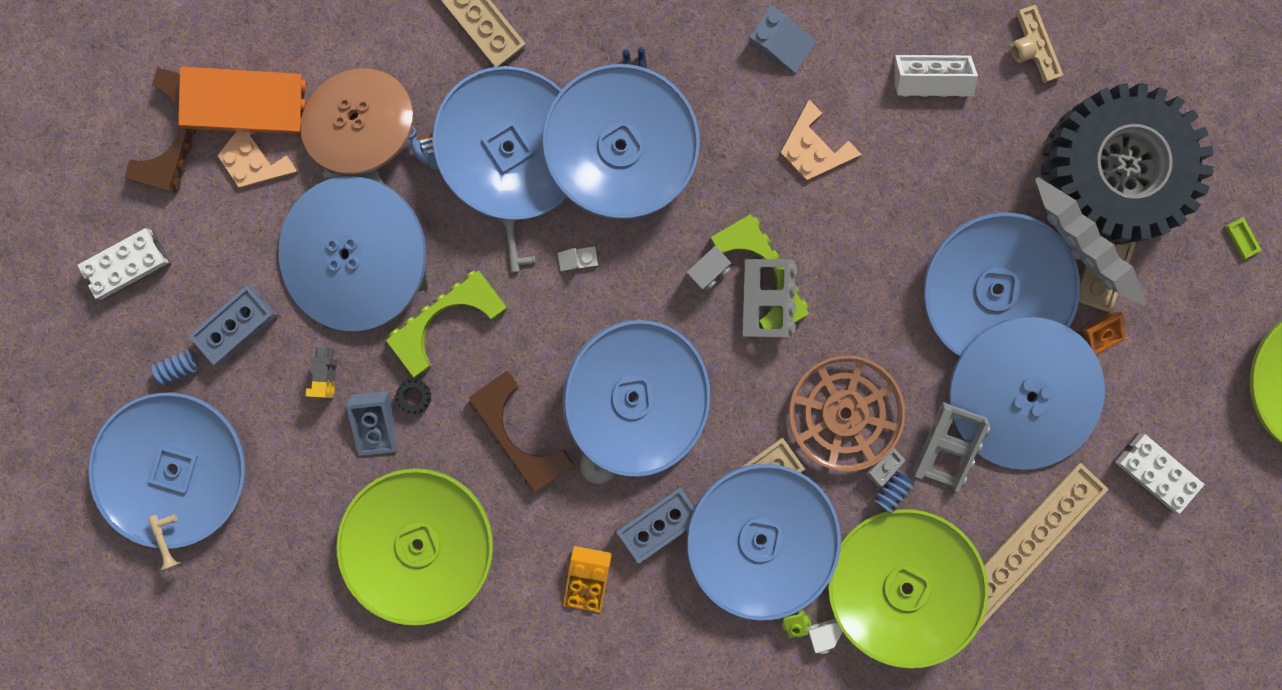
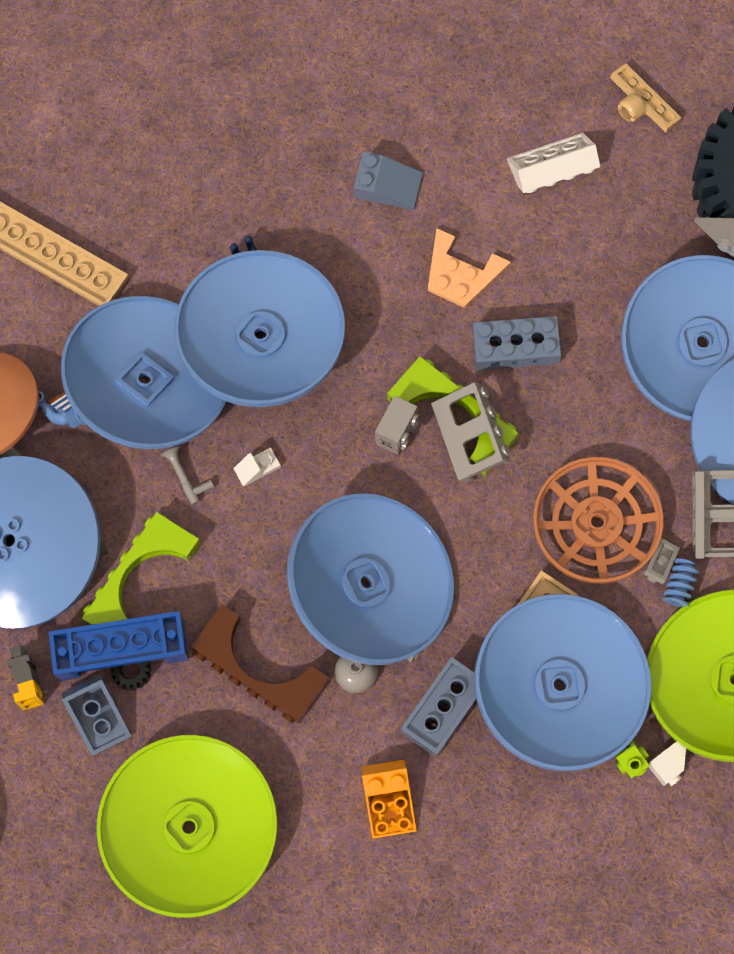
camera: 15 degrees left, 15 degrees down
none -> blue plate [49,611,189,681]
none -> sand blue brick [472,316,561,370]

